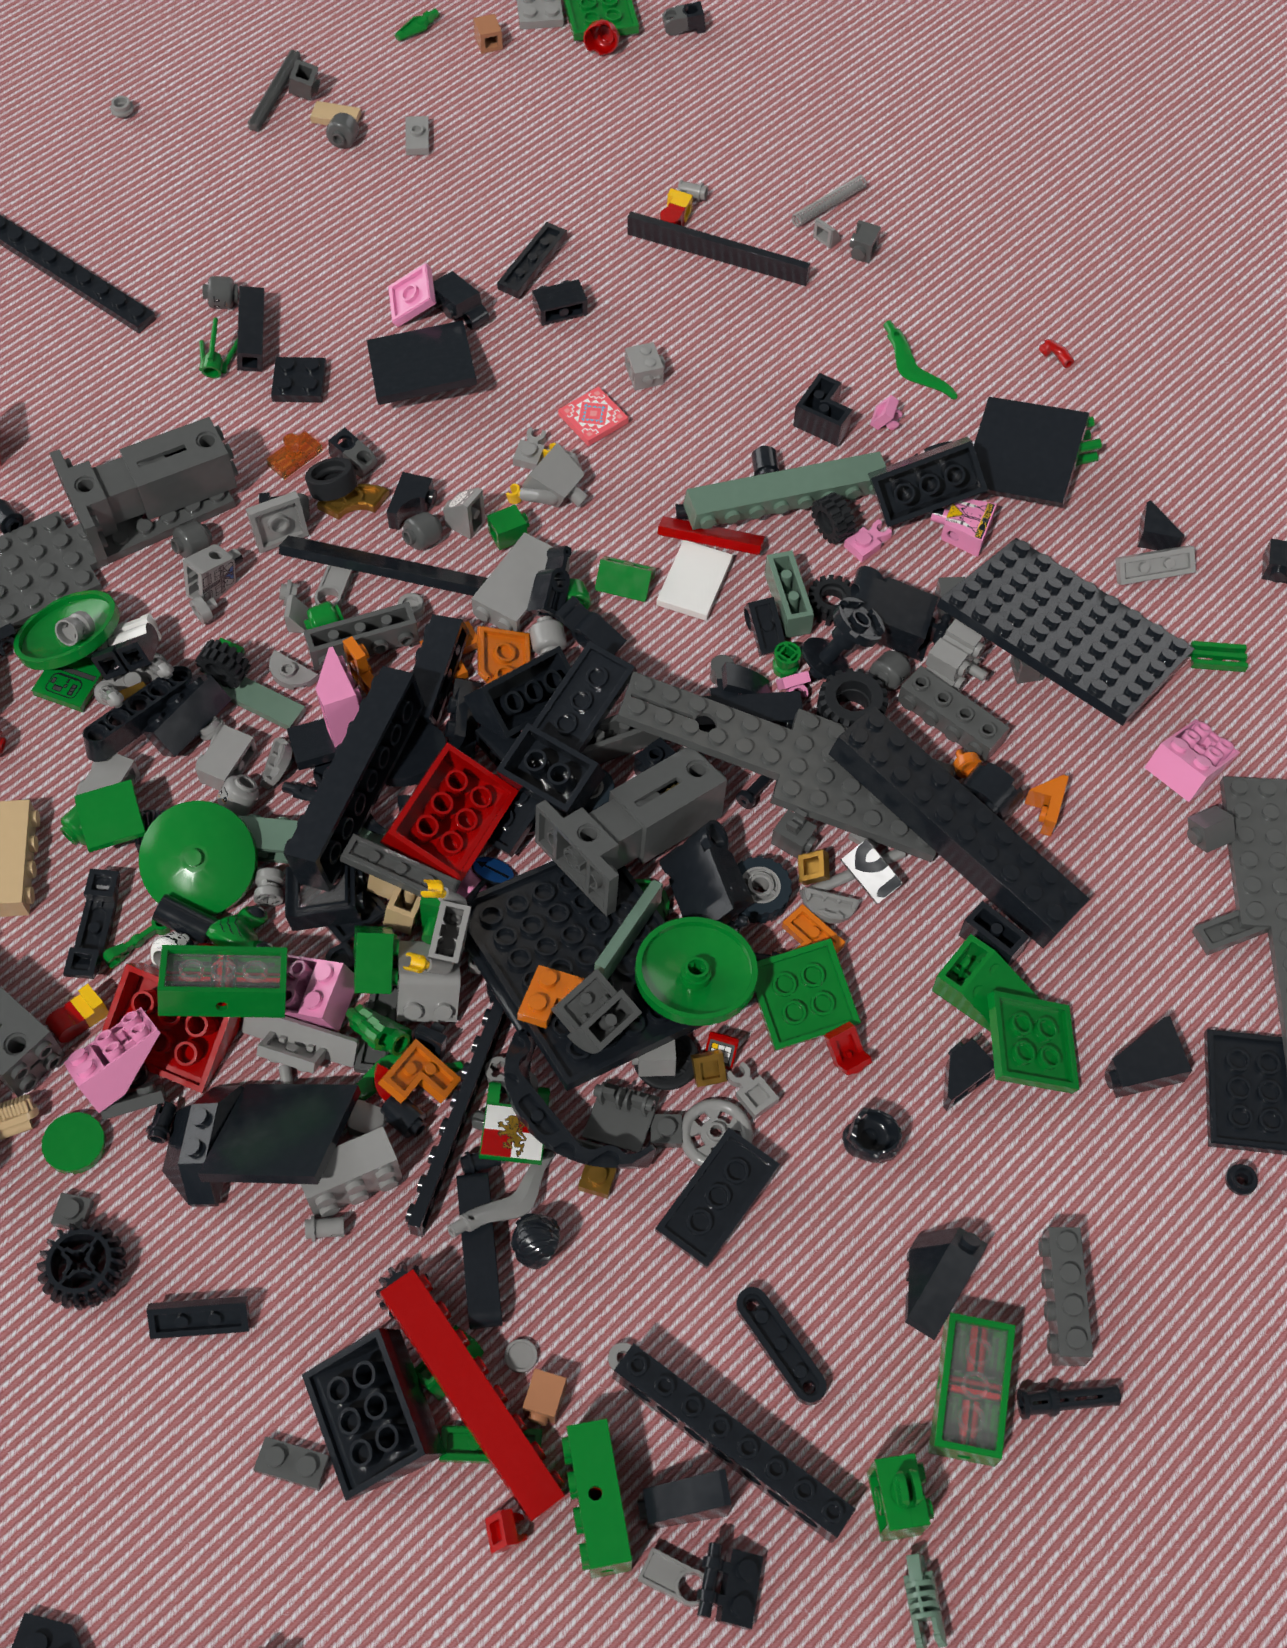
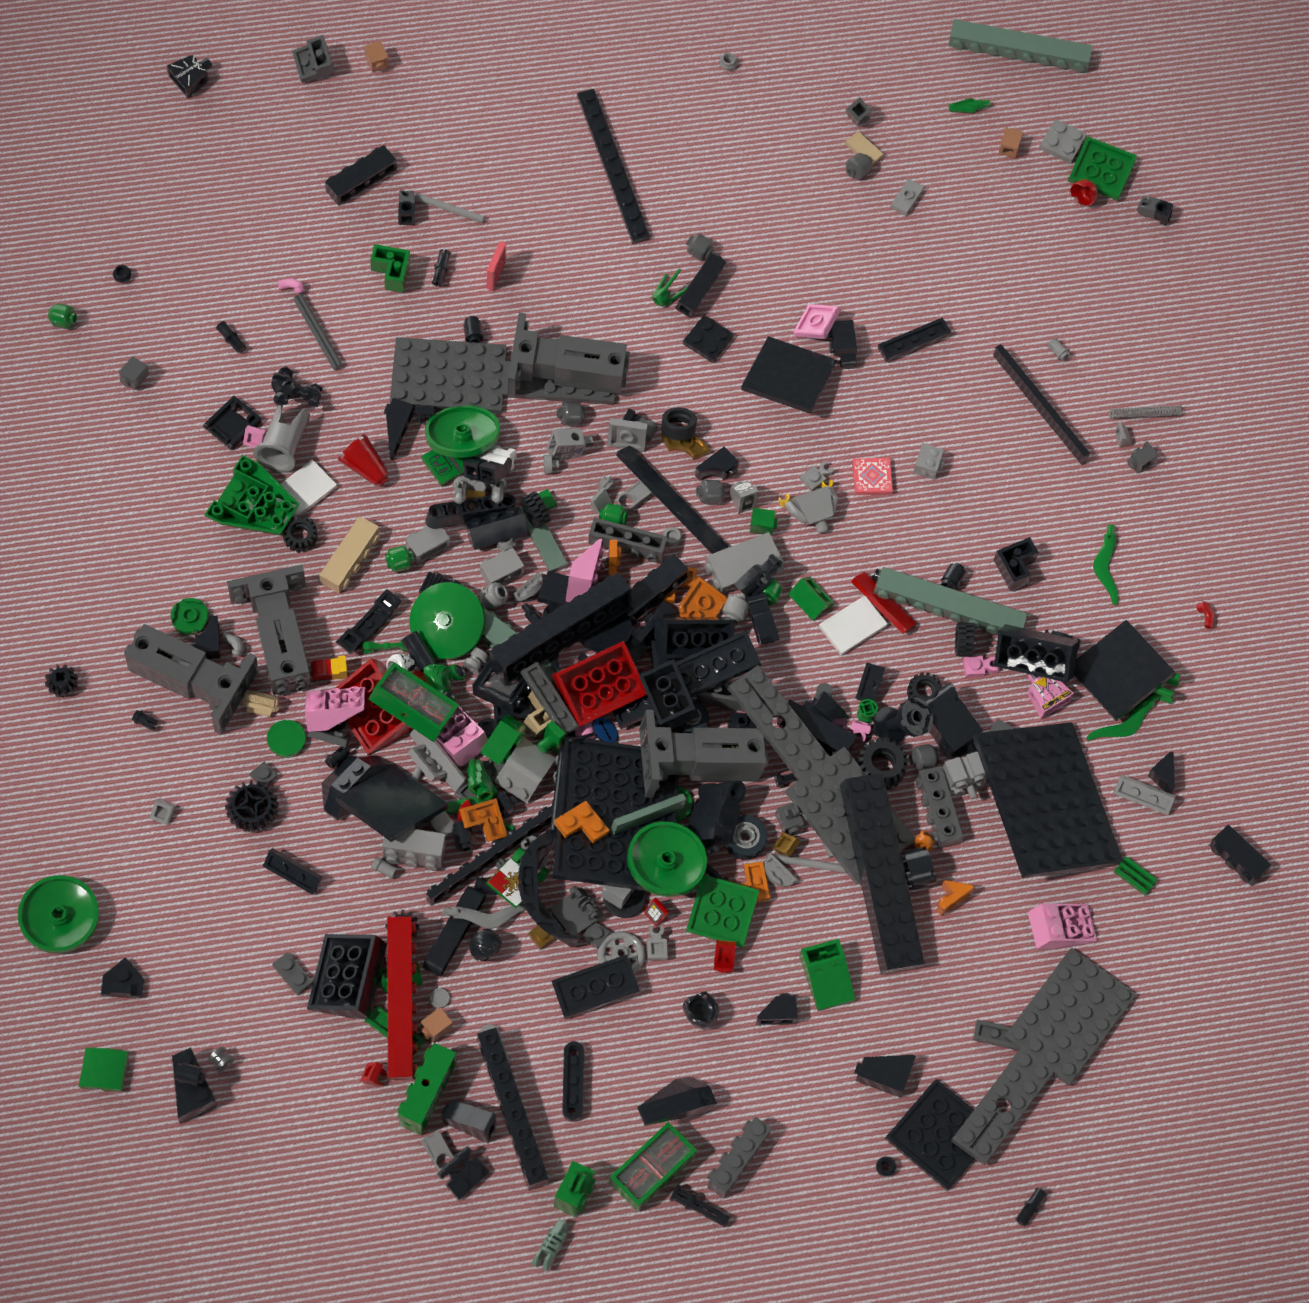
camera: 30 degrees right, 5 degrees up
light grey wheel [55,611,95,646] -> none
green slope [74,779,146,853] -> none
dark grey axle [248,49,301,132] -> none
clear orange tile [266,431,323,480] -> none
light grey plate [269,650,319,690] -> none
leg [328,427,378,477] -> none
light grey torso [403,879,471,975] -> none
black brick [532,279,588,326] -> none
dark grey brick [551,969,642,1054] -> none
leg [660,188,693,226] -> none
pearl gold plate [691,1049,727,1087] -> none
sand green brick [764,550,814,638] -> none
slope [840,839,903,905] -> none
bright pink tile [870,395,903,430] -> none
black brick [959,900,1029,966] -> none
green plate [987,990,1080,1094] -> none
dark grey brick [1187,805,1236,853] -> none
none -> green piece [1086,693,1160,741]

